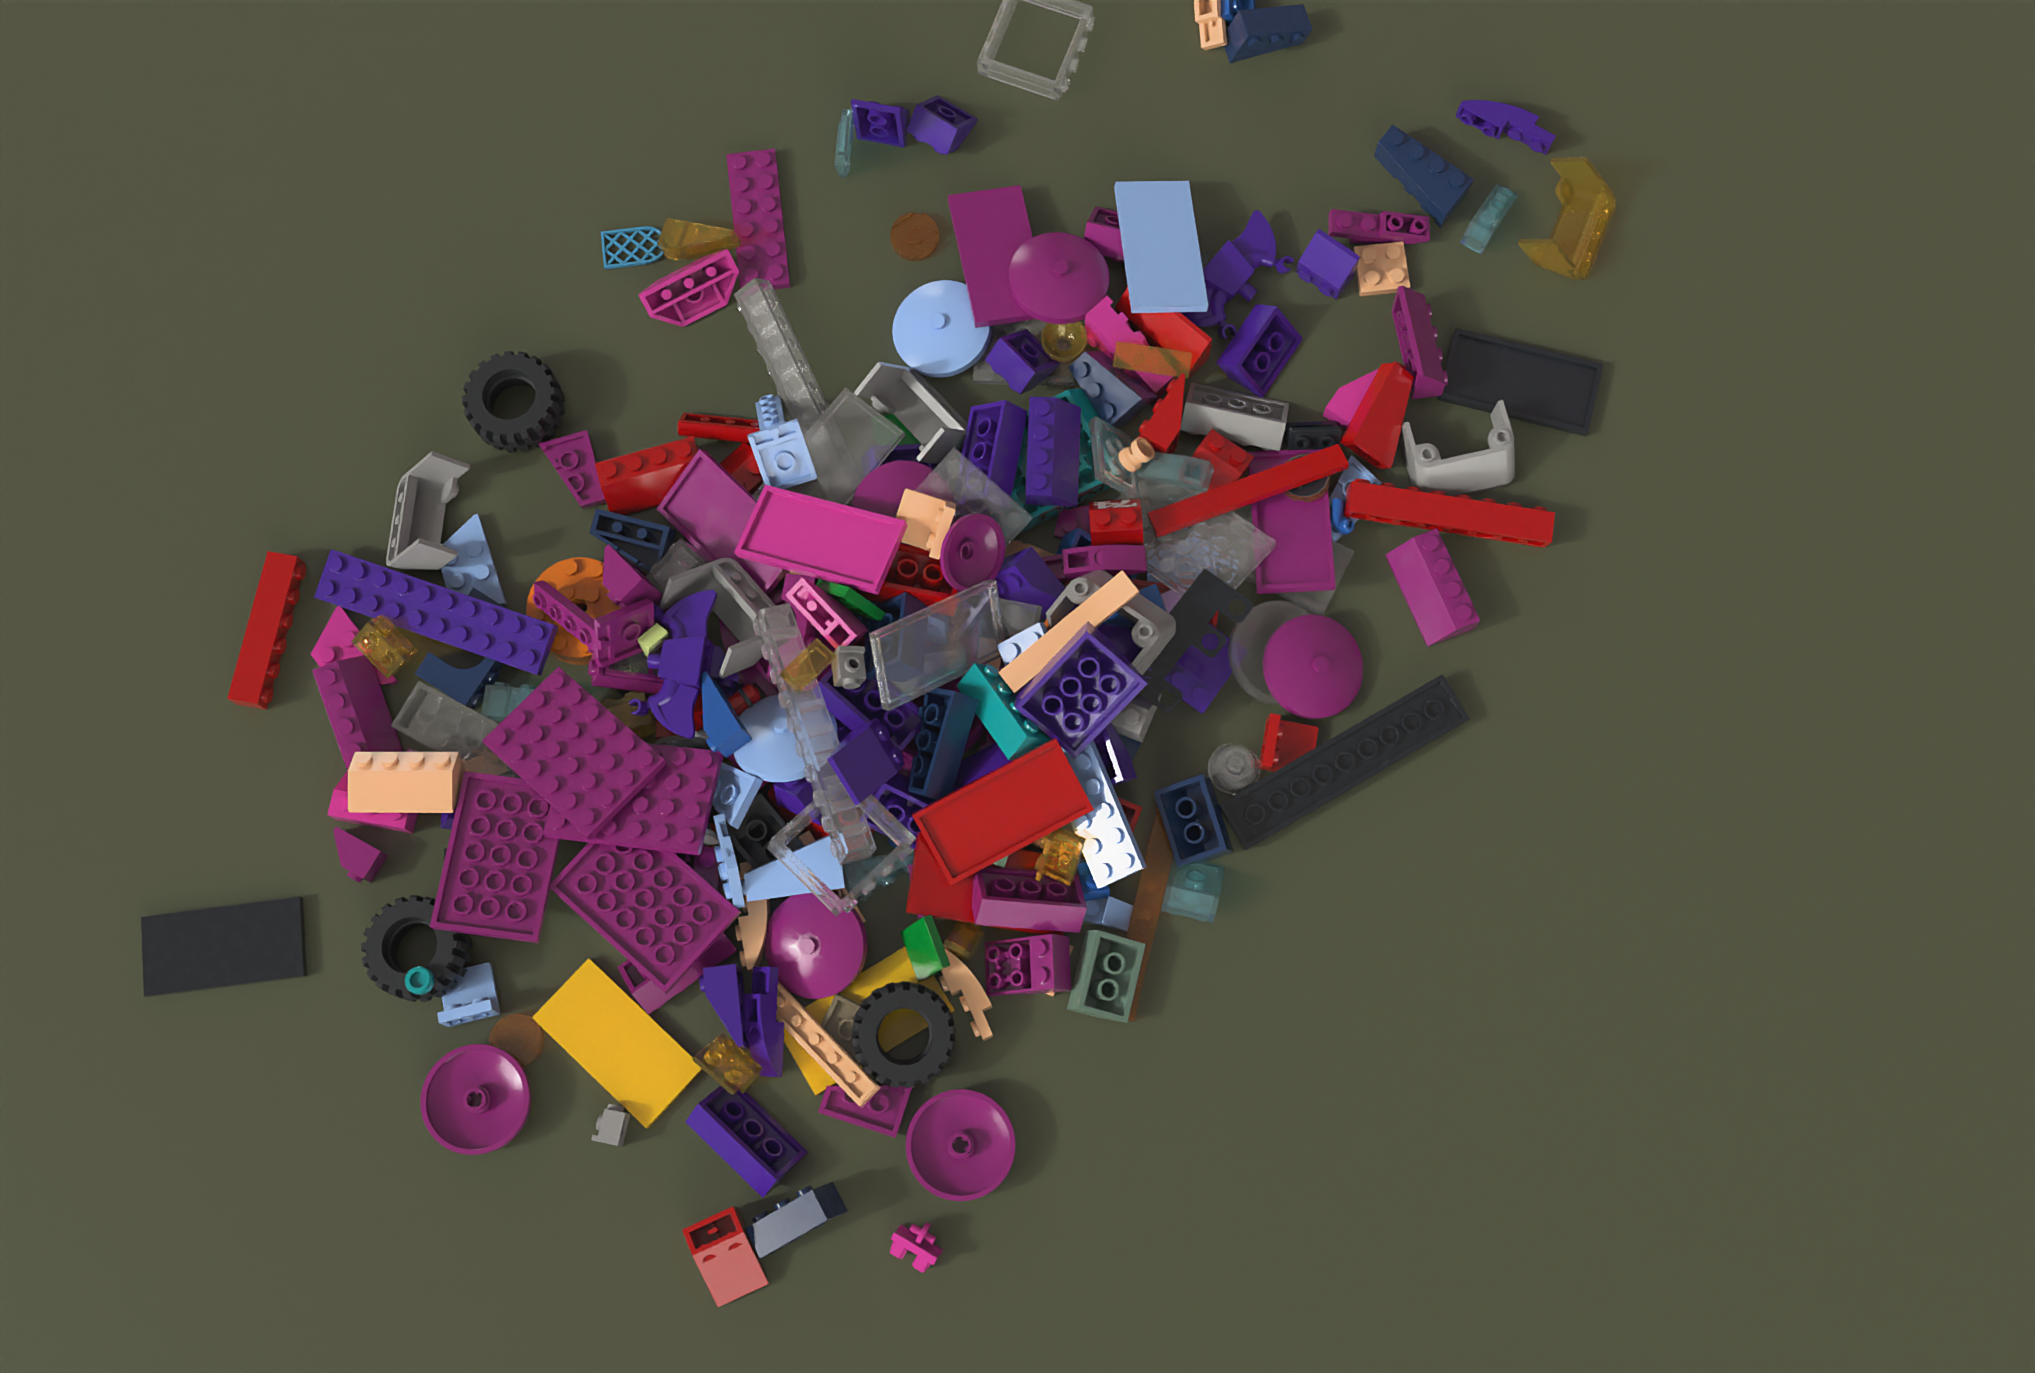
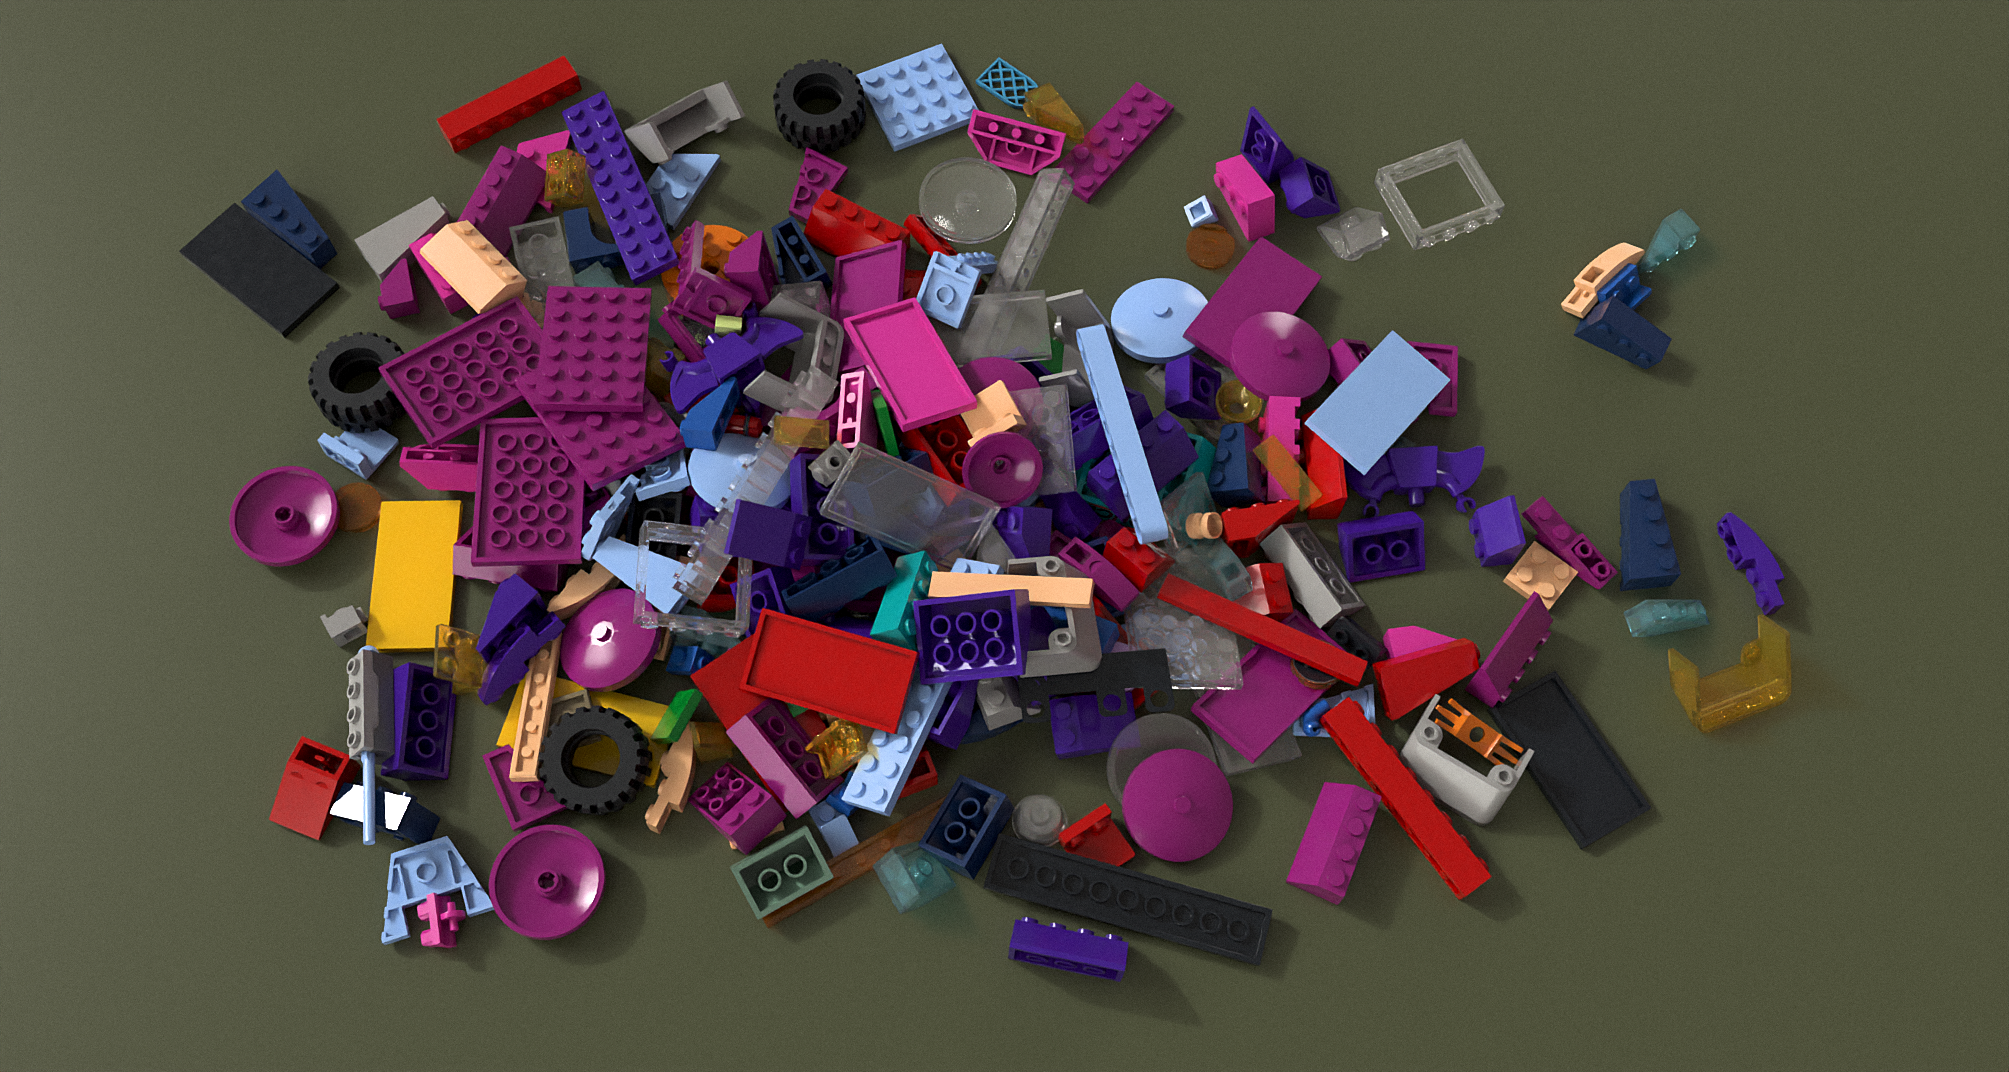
camera: 40 degrees right, 10 degrees down
teal tile [405,966,435,995] -> none
clear light blue slope [834,109,854,178] -> none
none -> dark blue wedge [241,169,338,269]
none -> piece [347,645,395,845]
none -> light grey slope [355,196,450,282]
none -> light blue wing [381,836,494,945]
none -> dark pink wedge [399,444,479,492]
none -> blue bracket [666,646,714,675]
none -> light blue plate [857,44,978,152]
none -> clear dish [919,157,1017,244]
none -> dark purple slope [1008,917,1129,982]
none -> dark purple slope [1037,461,1102,540]
none -> light blue beam [1076,324,1168,545]
none -> light blue slope [1184,195,1219,228]
none -> dark pink wedge [1214,154,1275,242]
none -> clear slope [1316,207,1390,261]
none -> magenta wing [1407,341,1458,417]
none -> orange piece [1435,698,1524,765]

